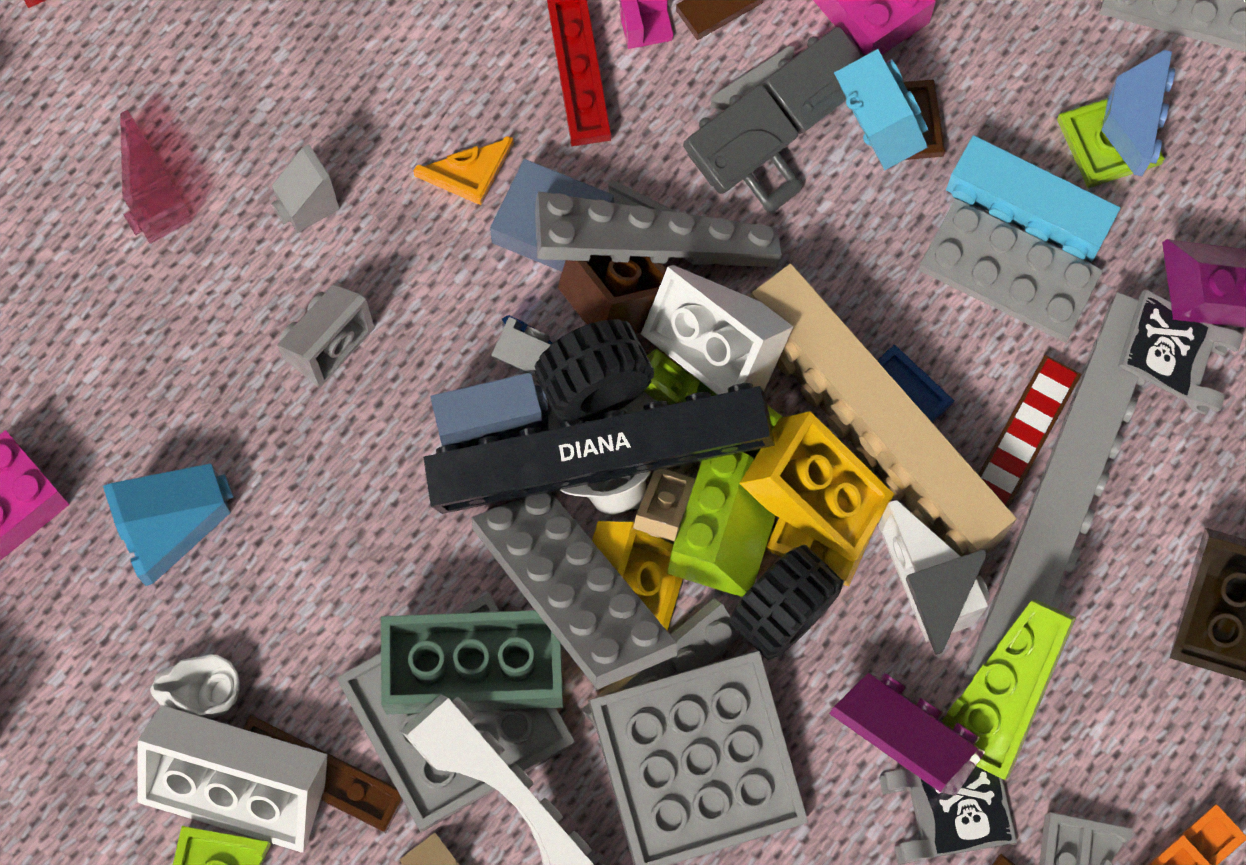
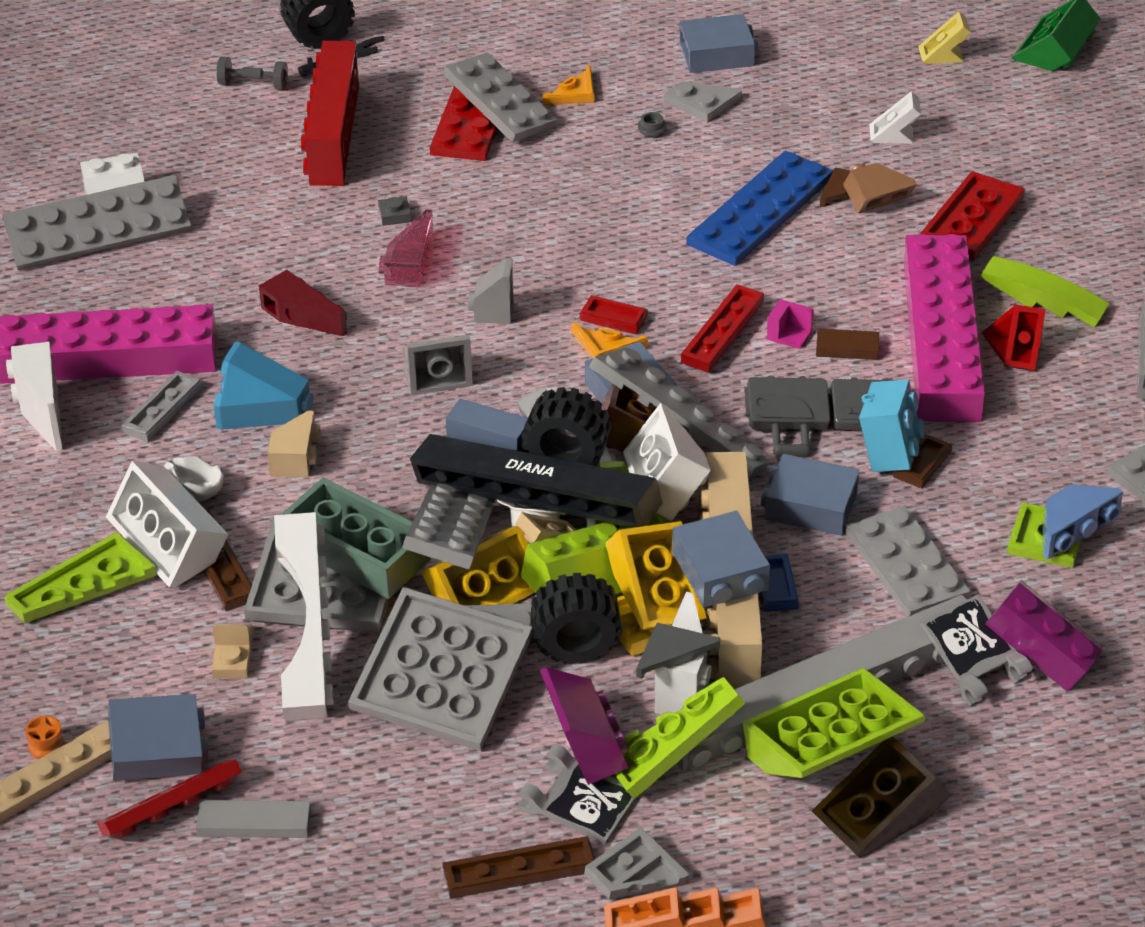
camera: 40 degrees right, 30 degrees down
medium azure brick [946,135,1121,263] -> none
tile [978,355,1082,508] -> none
none -> light grey tile [121,371,203,443]
none -> dark red slope [258,270,347,336]
none -> tan slope [267,411,321,477]
none -> dark grey plate [378,196,412,226]
none -> red tile [579,295,648,335]
none -> sand blue brick [672,510,770,608]
none -> lime slope [742,668,925,778]
none -> sand blue brick [761,454,860,536]

